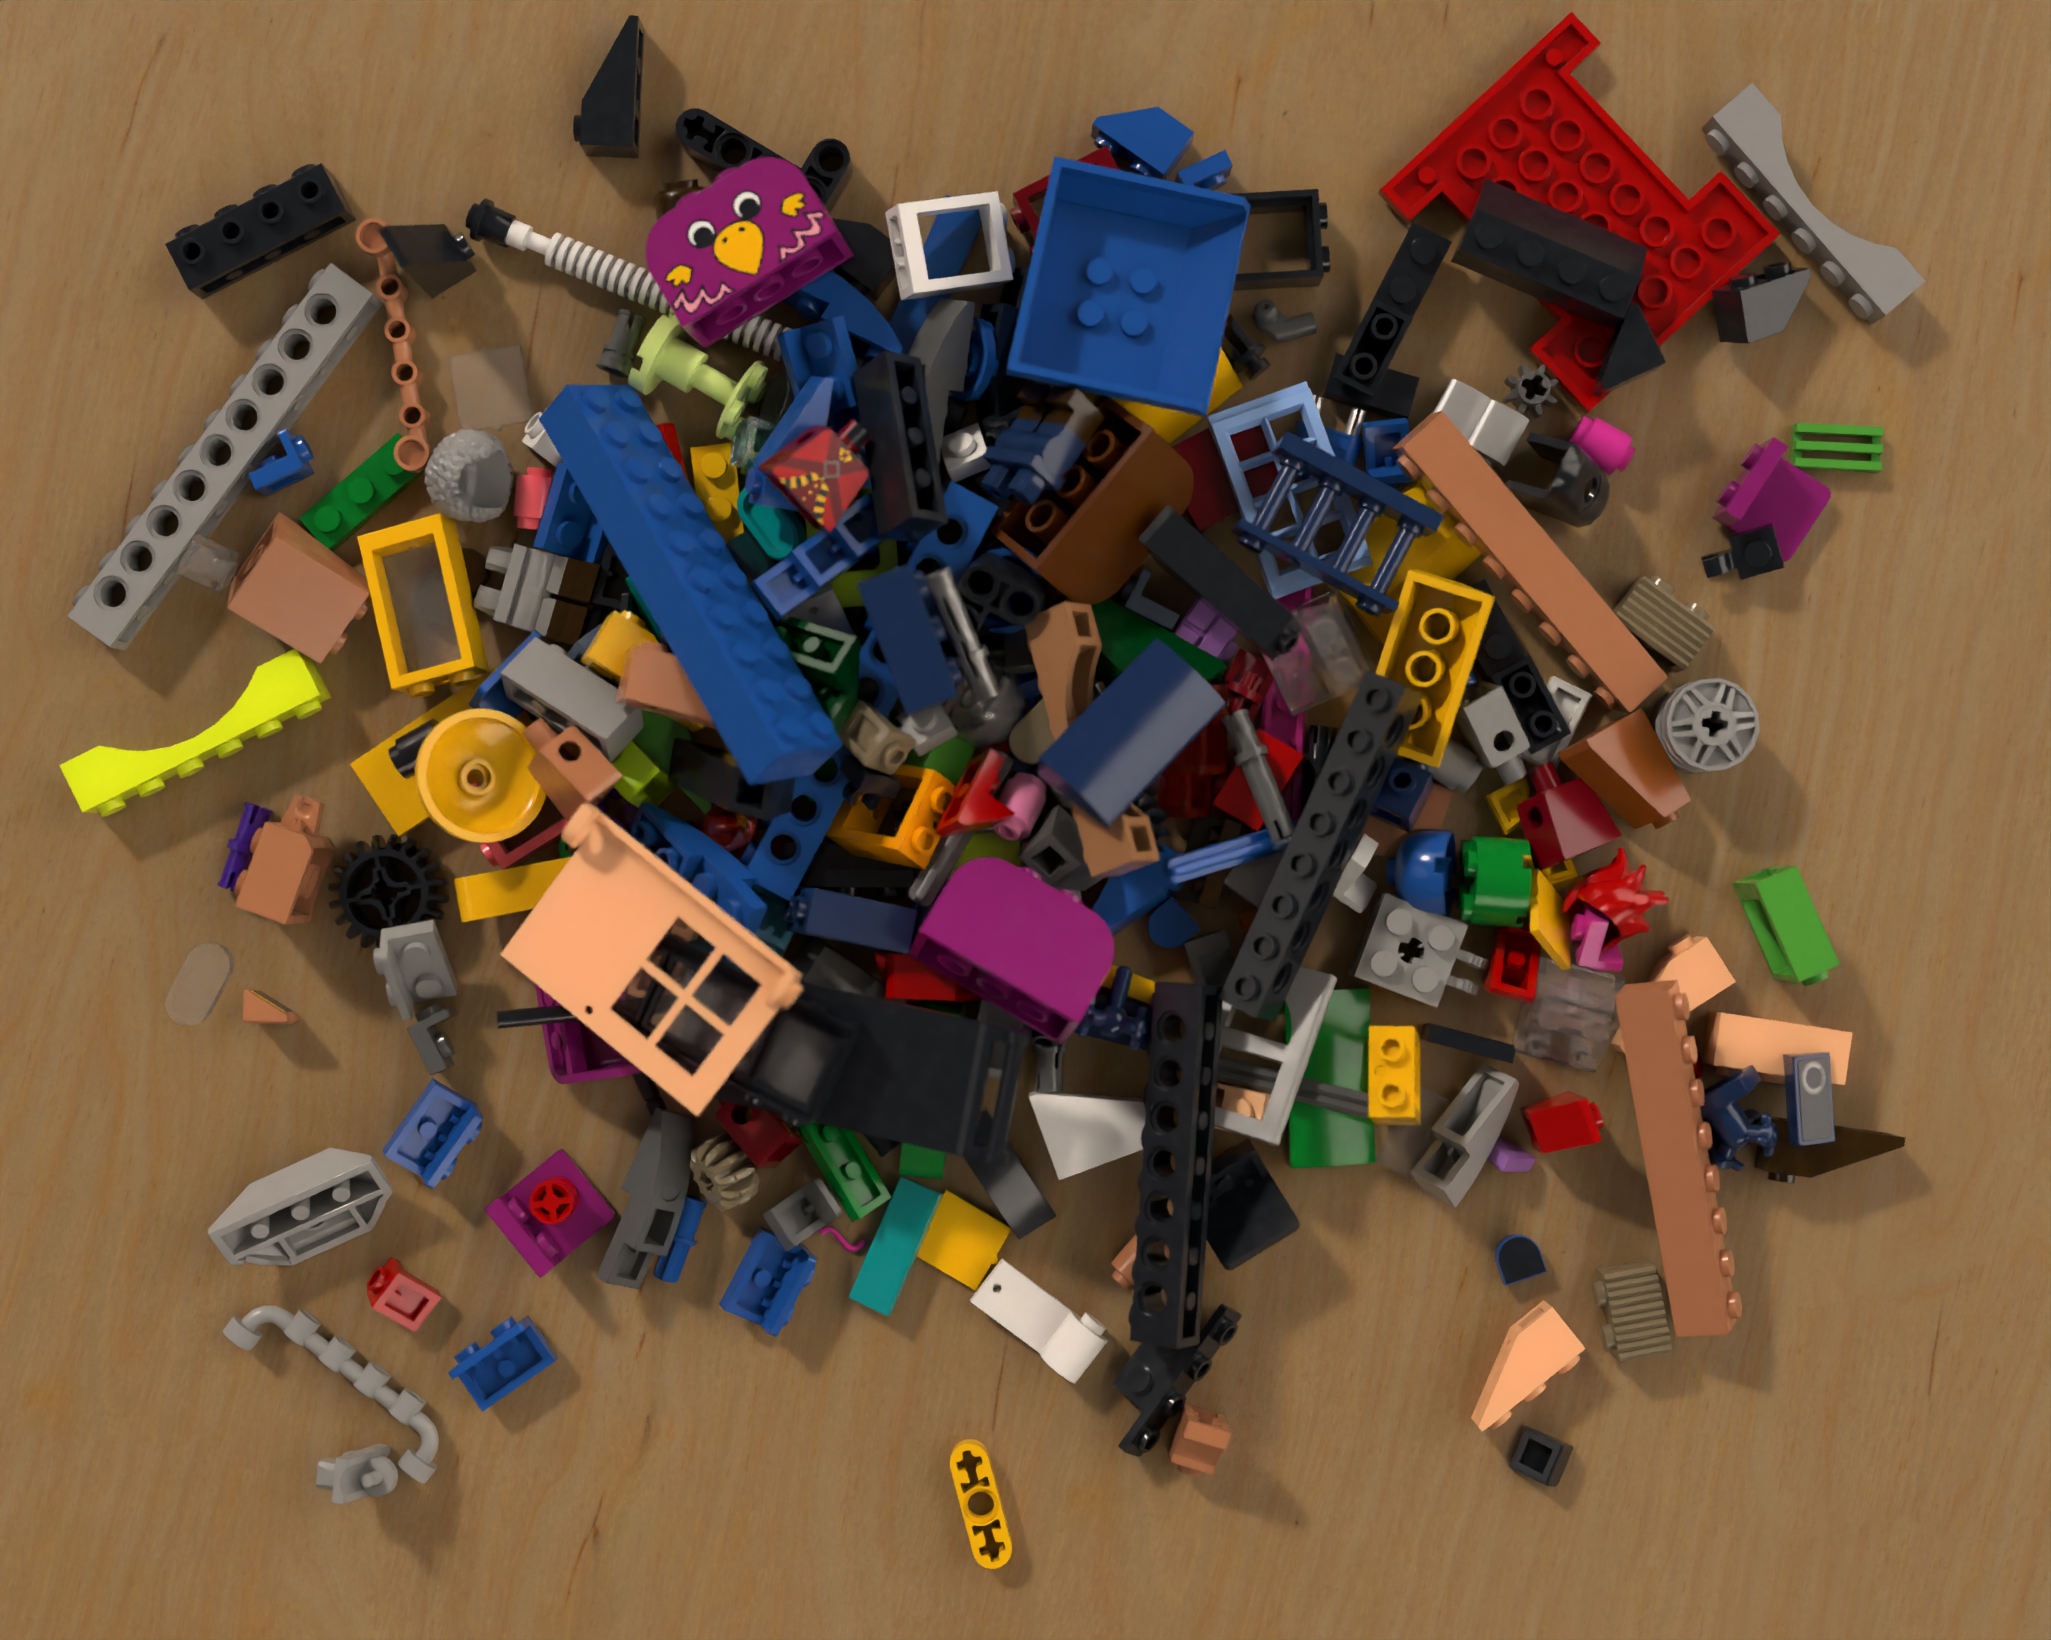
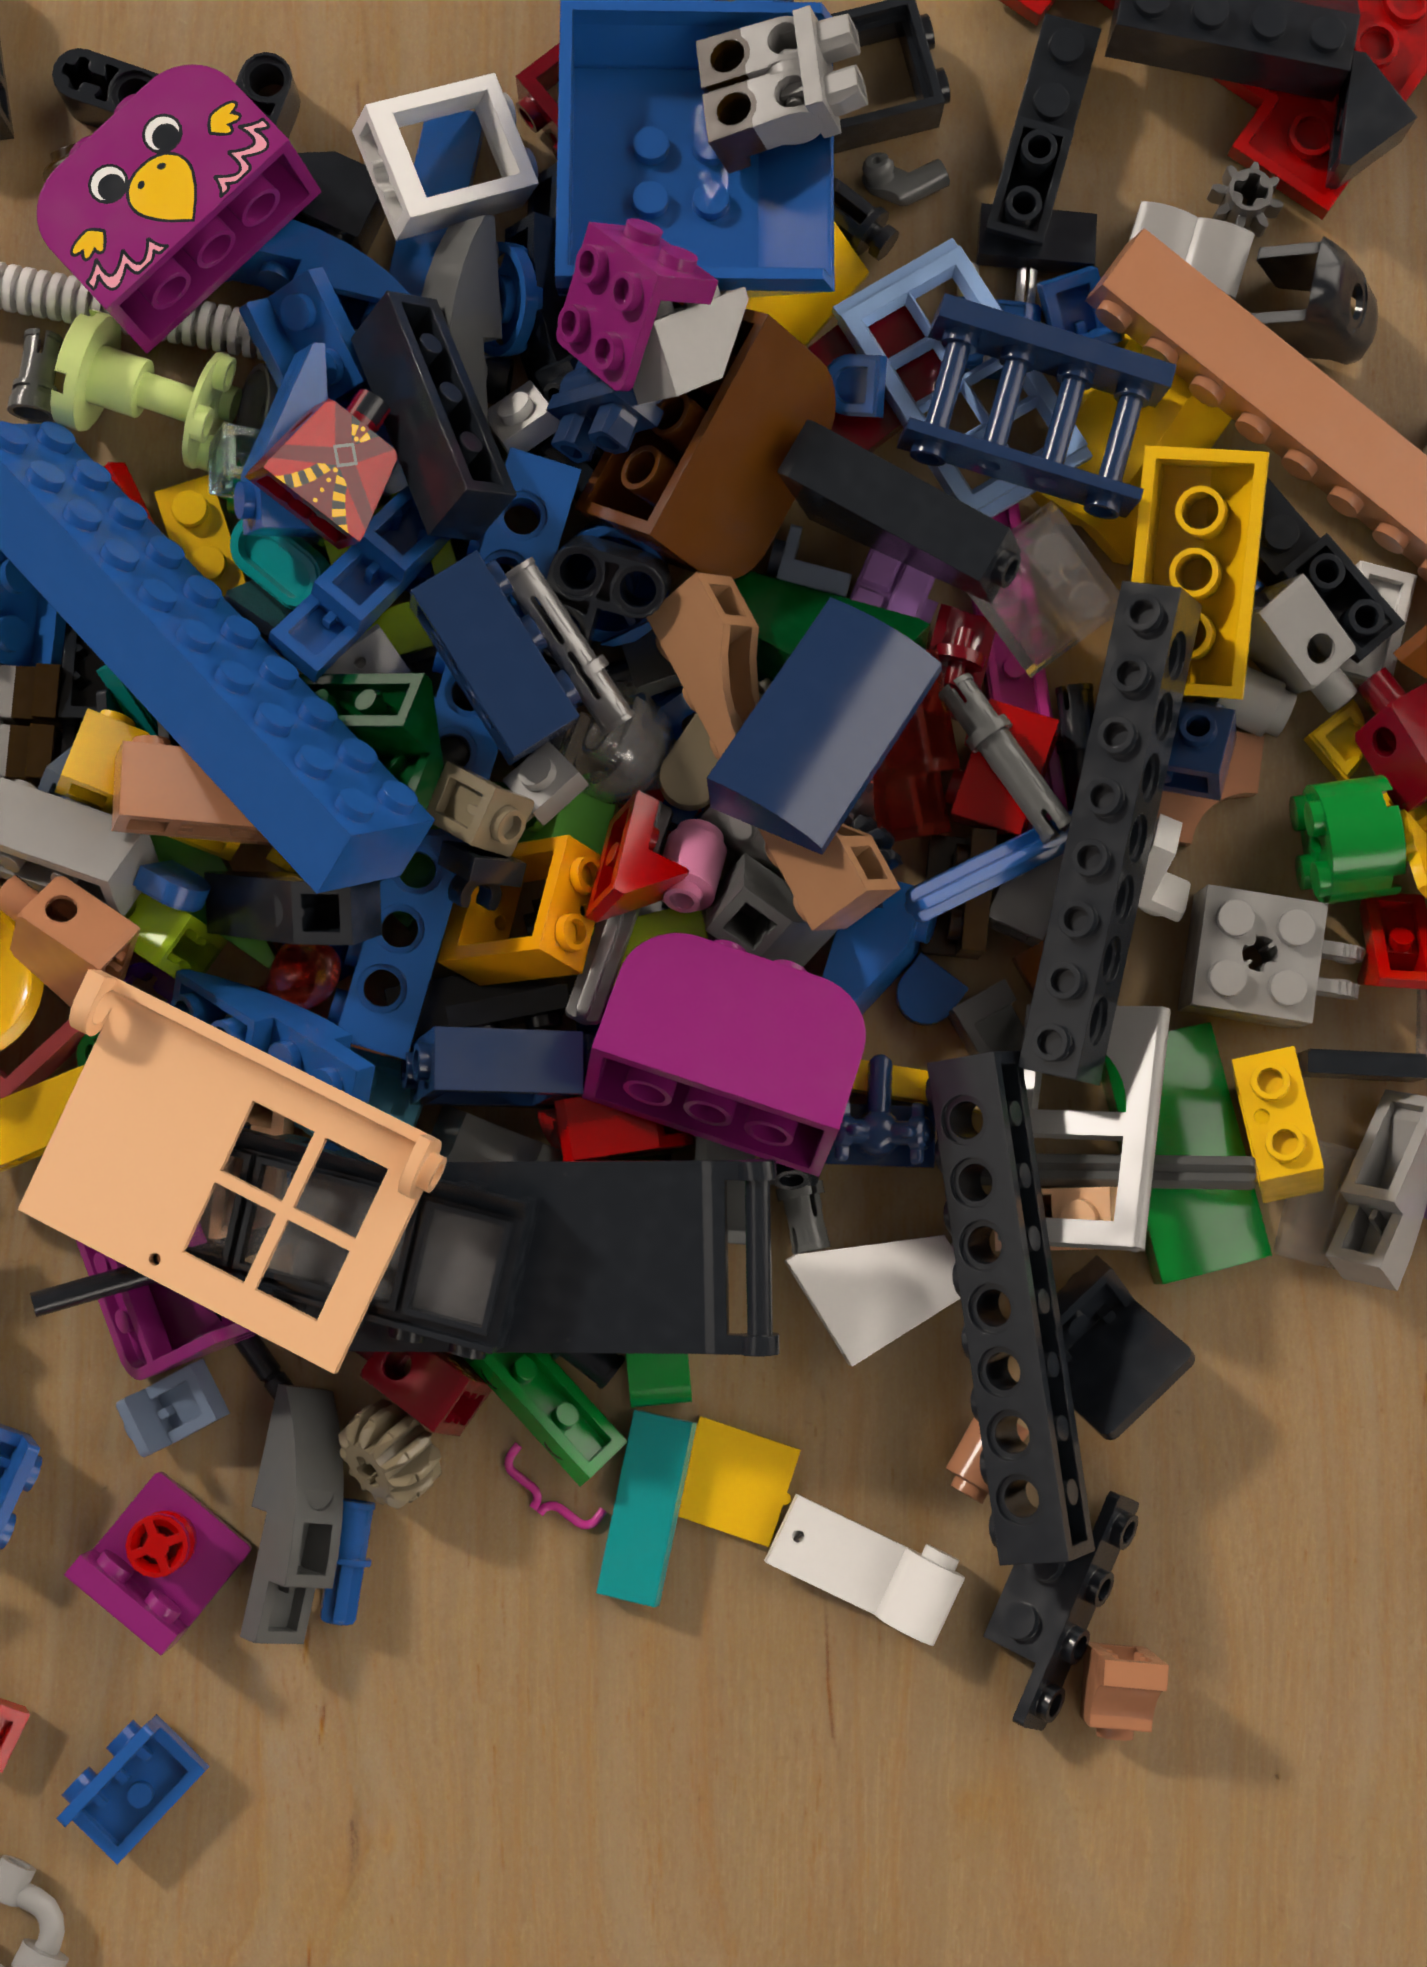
camera: 25 degrees left, 5 degrees down
blue bracket [719,1226,817,1337] -> none
dark grey bracket [762,1177,843,1252] -> none
yellow beam [950,1439,1012,1569] -> none
black slope [964,1106,1056,1240] -> none
blue cylinder [1386,830,1457,917] -> none
dark pink brick [1568,416,1636,475] -> none
none -> sand blue bracket [116,1359,230,1457]
none -> blue tile [133,860,211,912]
none -> magenta bracket [556,218,718,391]
none -> light grey slope [633,284,749,405]
none -> light grey hips [696,5,868,174]
none -> blue tile [827,354,887,418]

